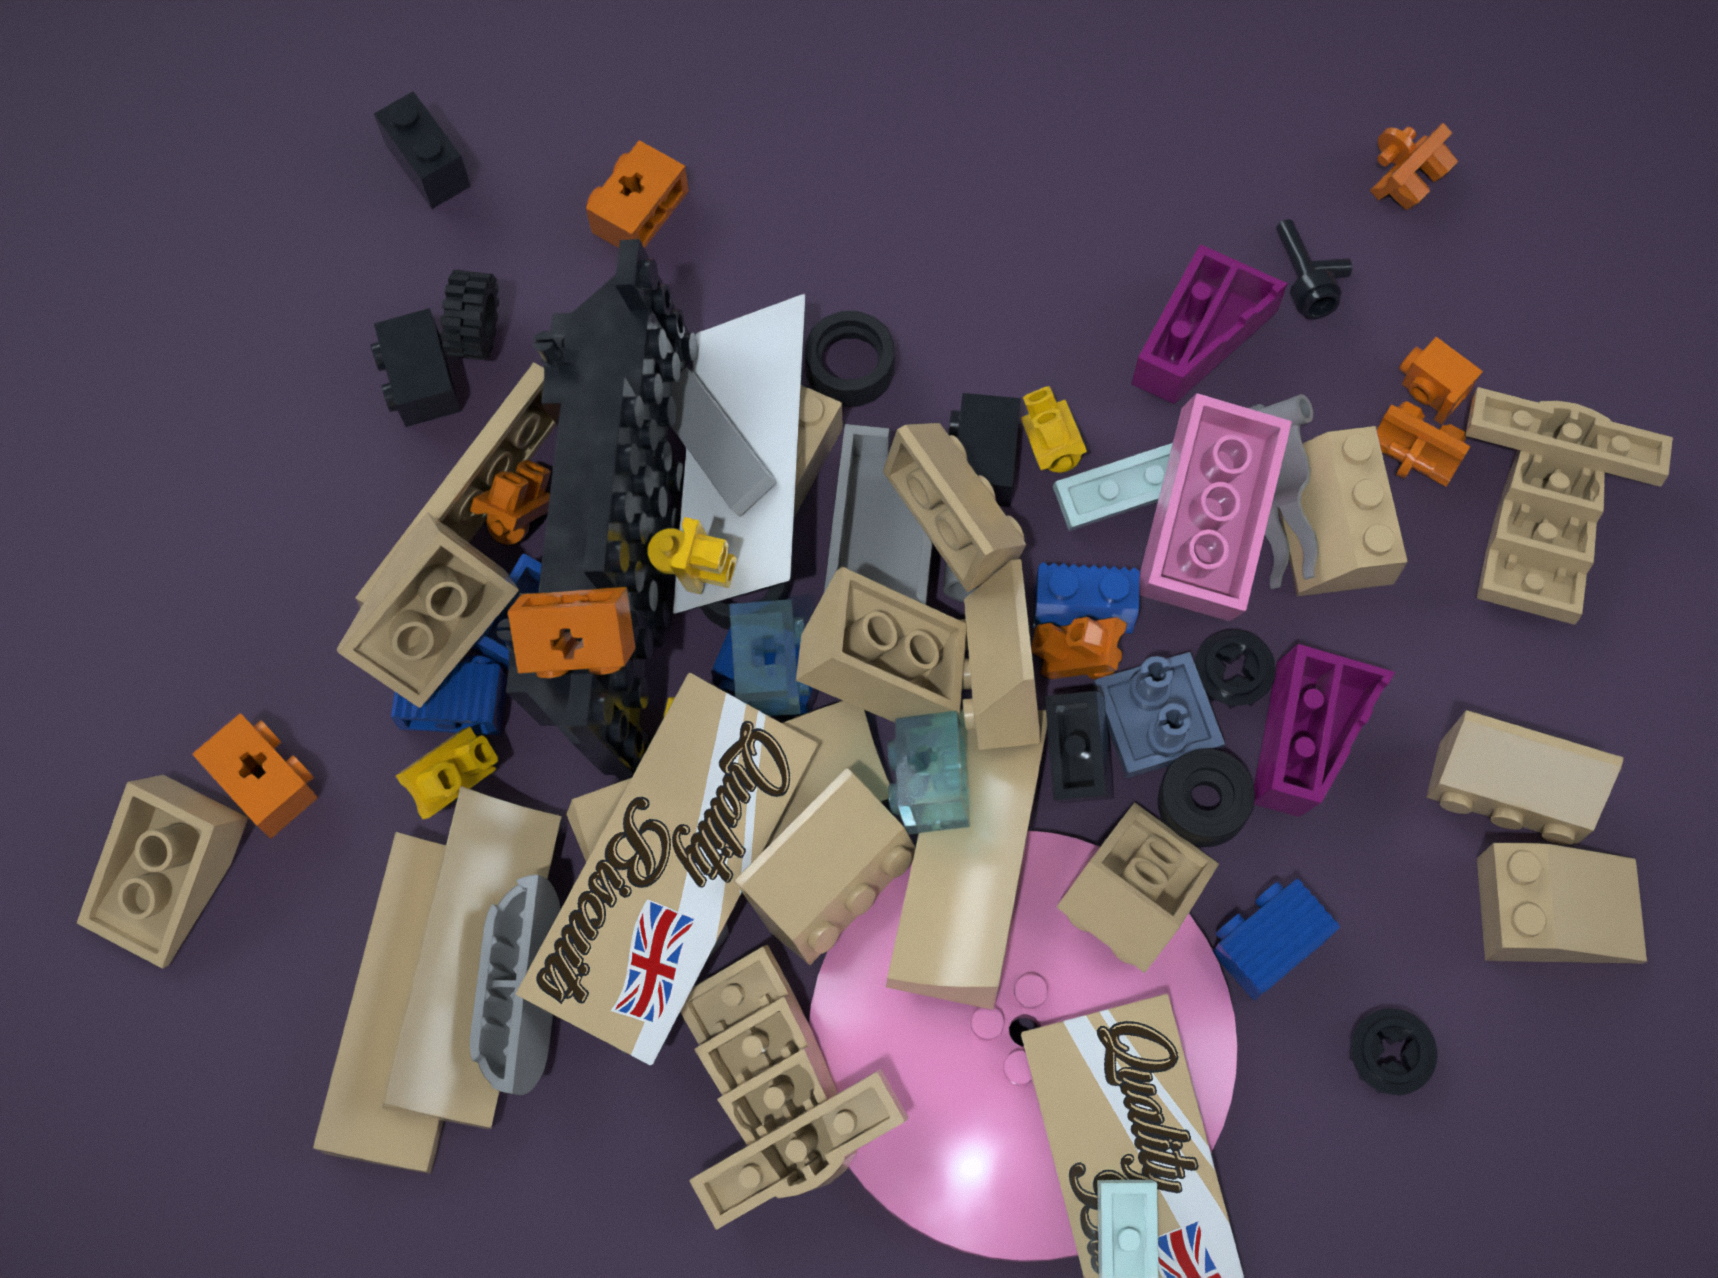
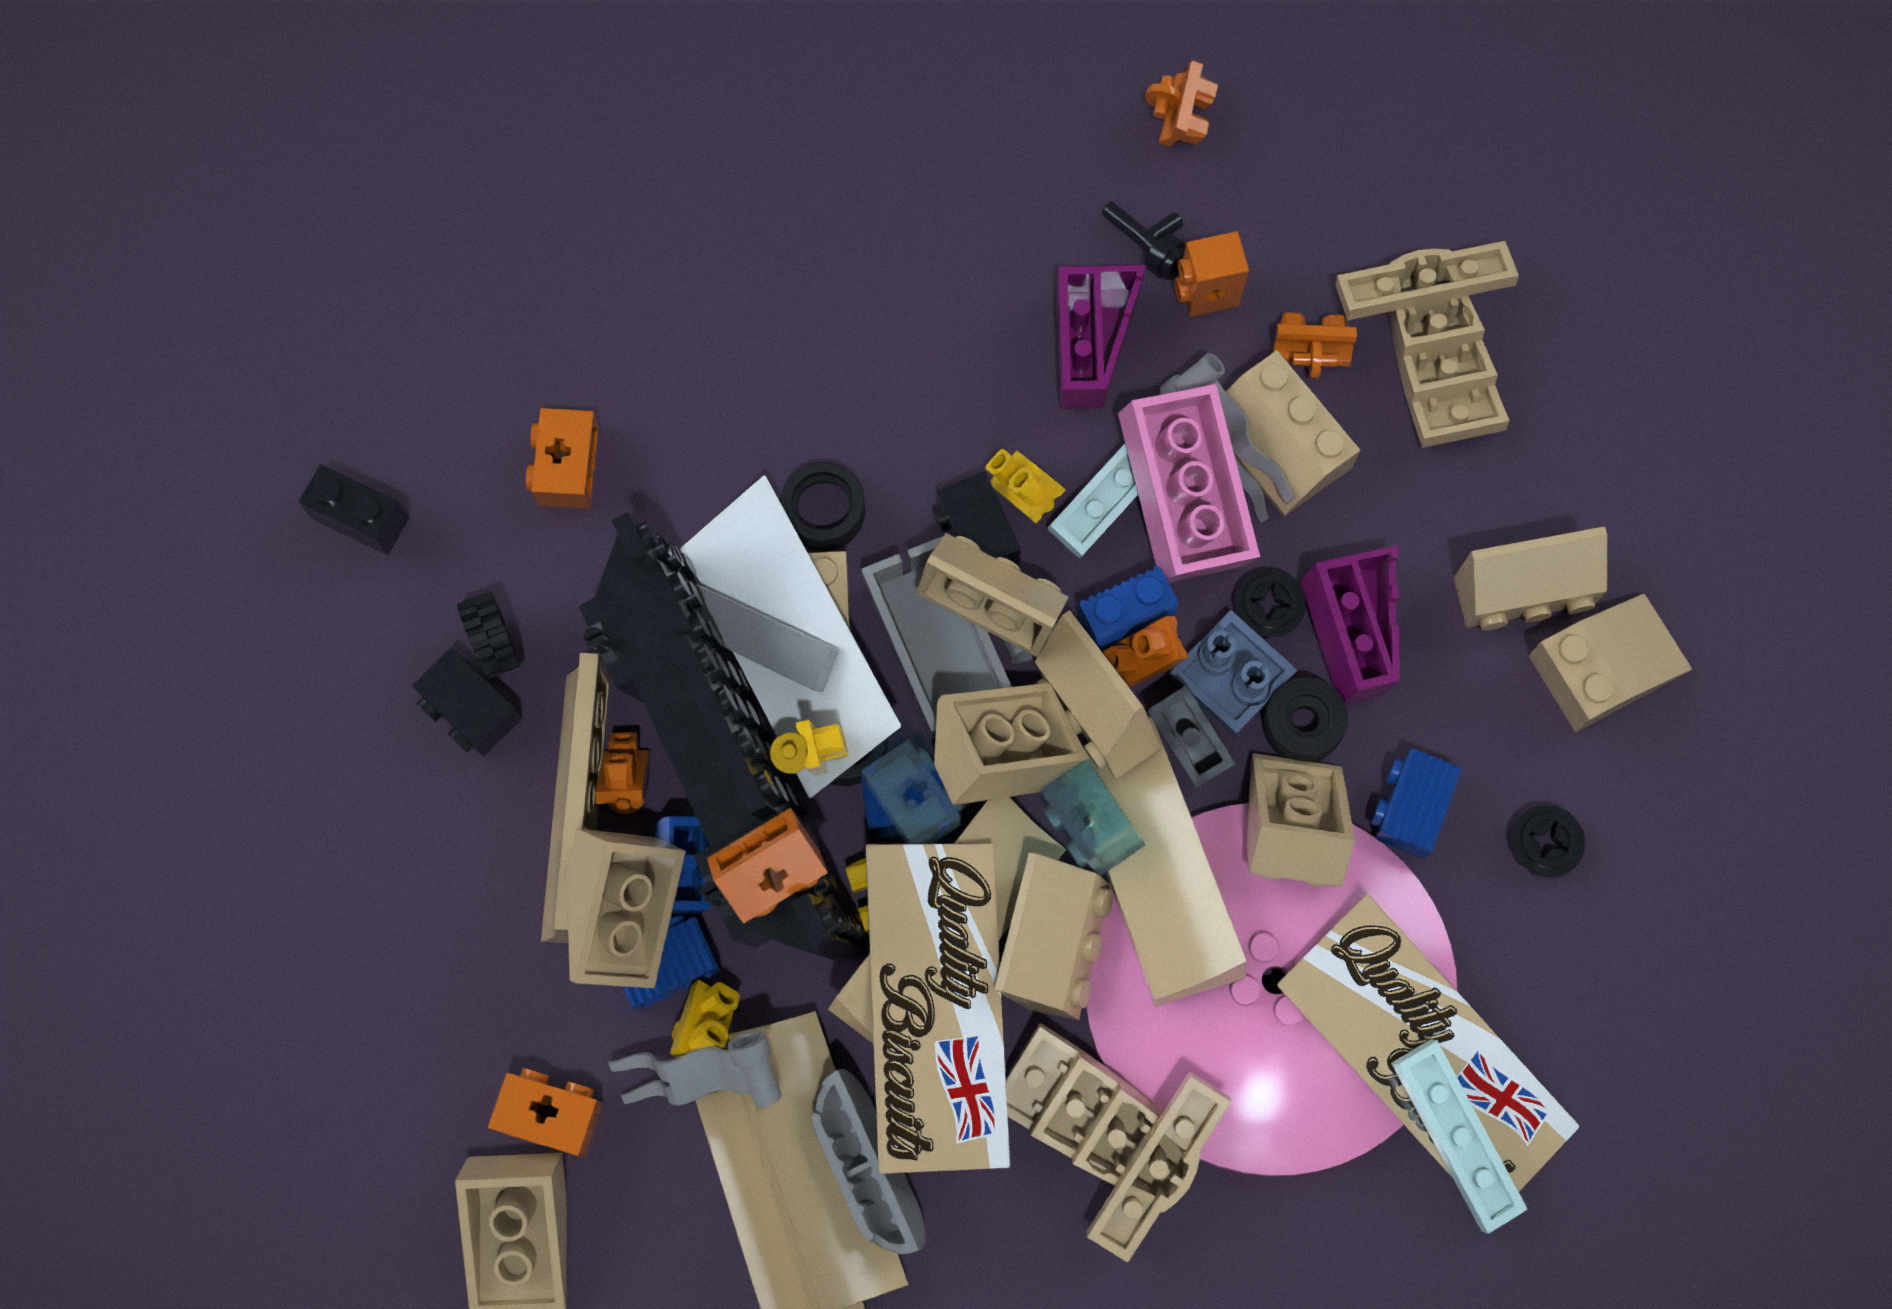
camera: 30 degrees left, 5 degrees up
orange brick [1399,337,1483,425] -> none
none -> light grey flag [608,1031,782,1107]
none -> orange brick [1174,231,1249,317]

